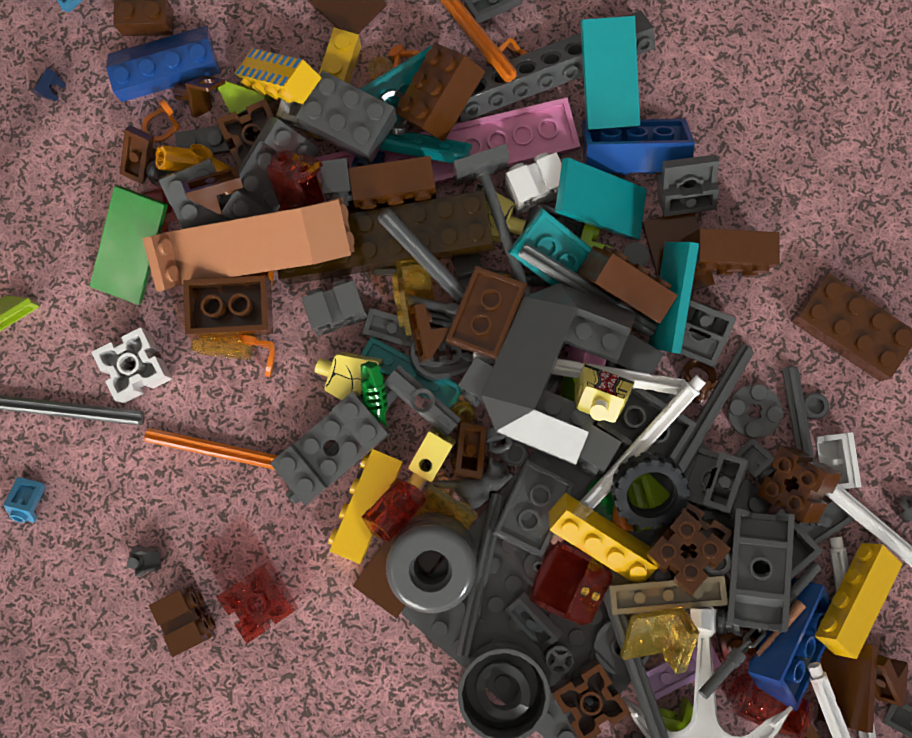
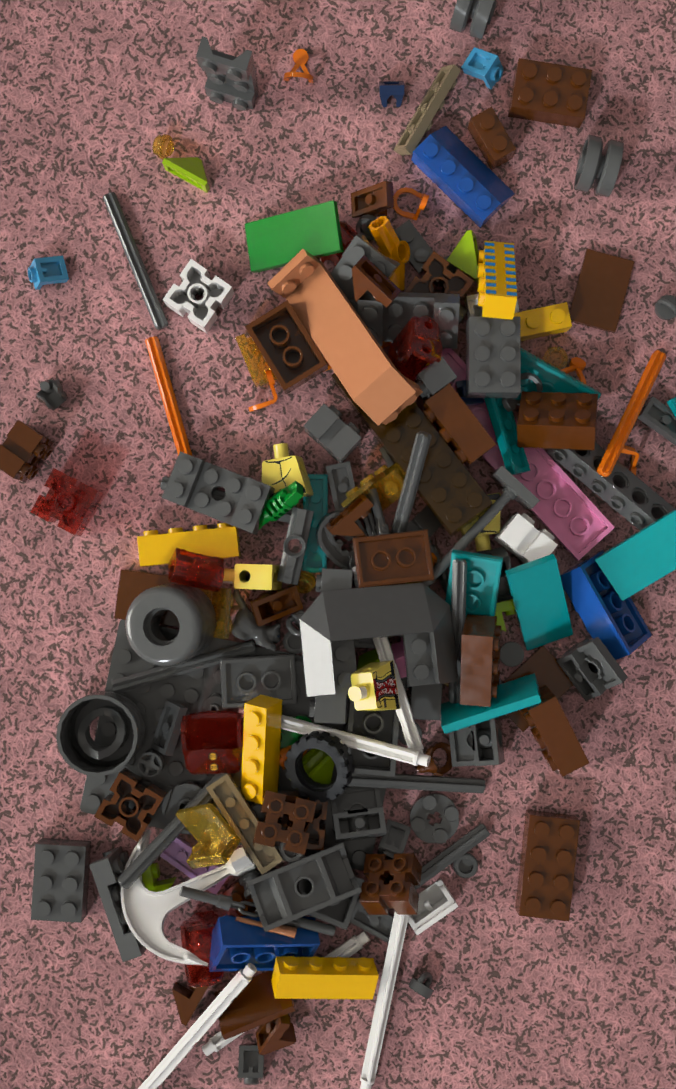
camera: 60 degrees right, 5 degrees up
reddish brown bracket [173,75,226,118] -> none
none -> dark tan plate [394,64,461,156]

